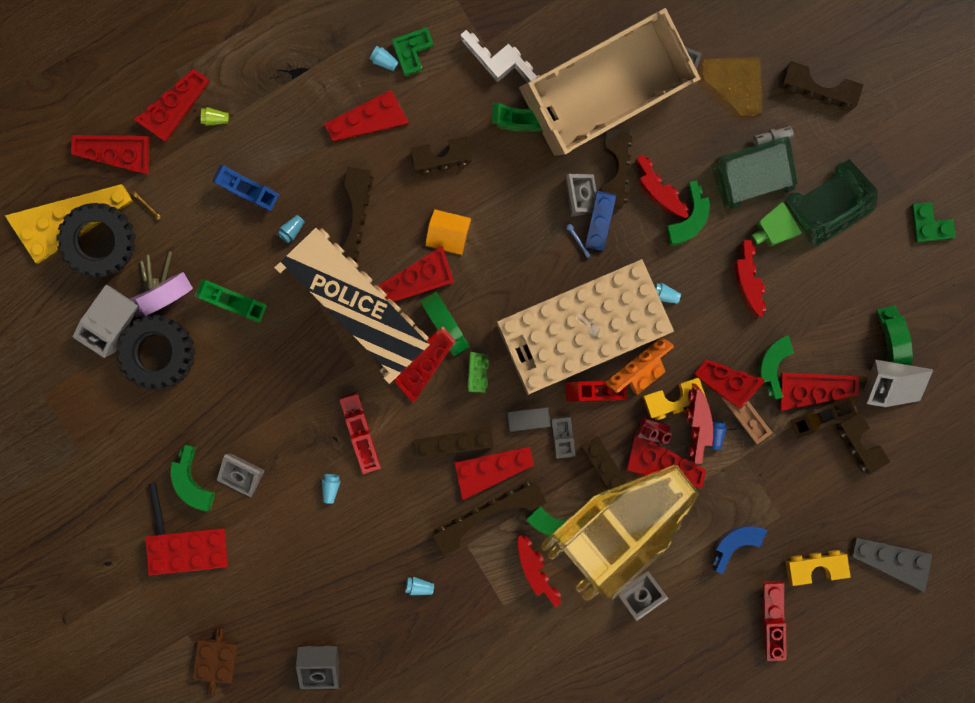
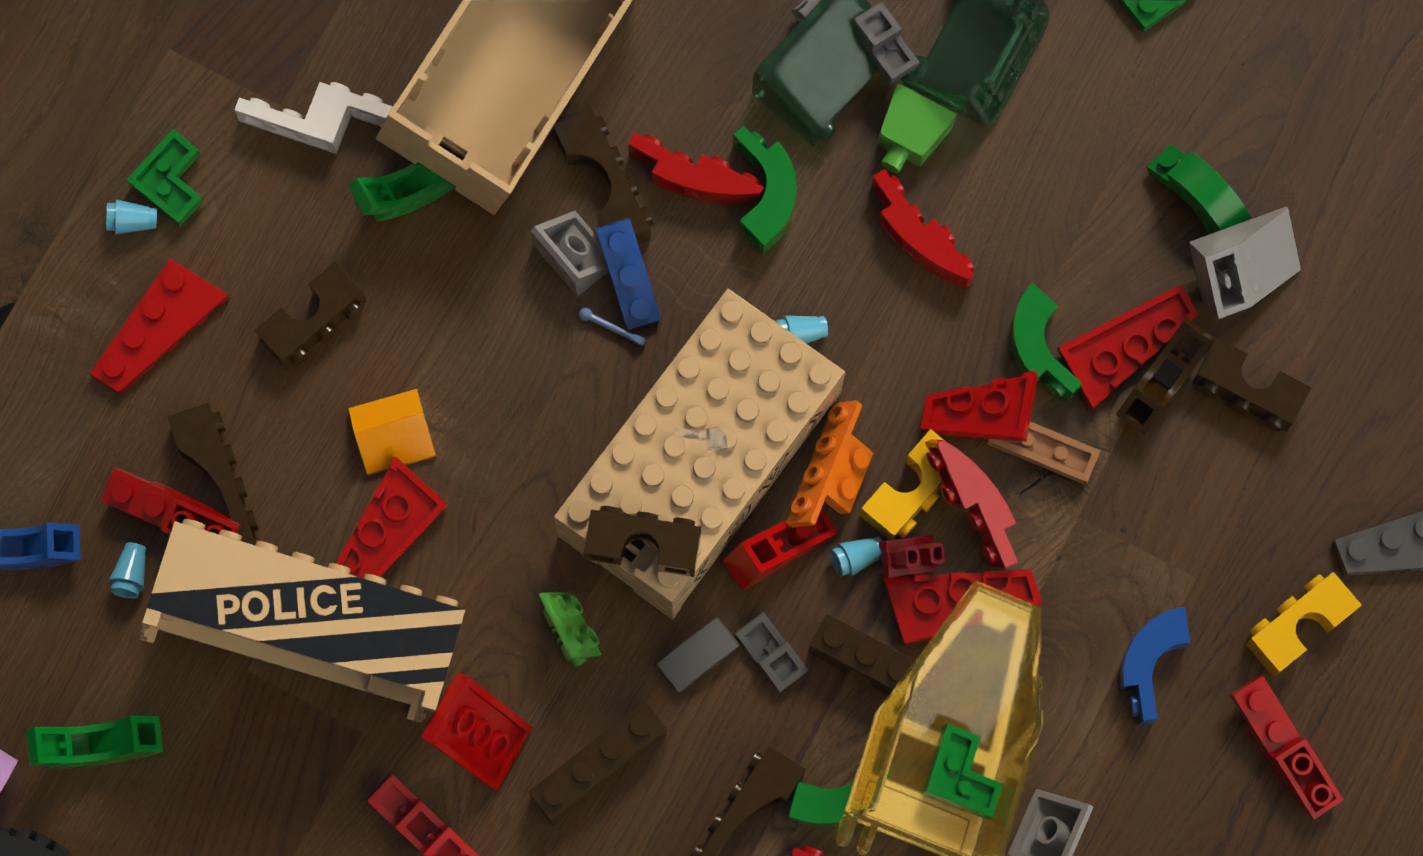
camera: 30 degrees left, 10 degrees down
red wing [393,327,456,403] -> none
green arch [420,292,470,356] -> none
red wing [455,447,534,500] -> none
blue cone [710,421,727,450] -> none
none -> red slope [101,468,241,534]
none -> red plate [420,672,533,791]
none -> dark brown arch [583,506,702,577]
none -> medium azure cone [830,536,882,577]
none -> dark grey slope [853,2,920,85]
none -> green plate [922,723,1003,820]

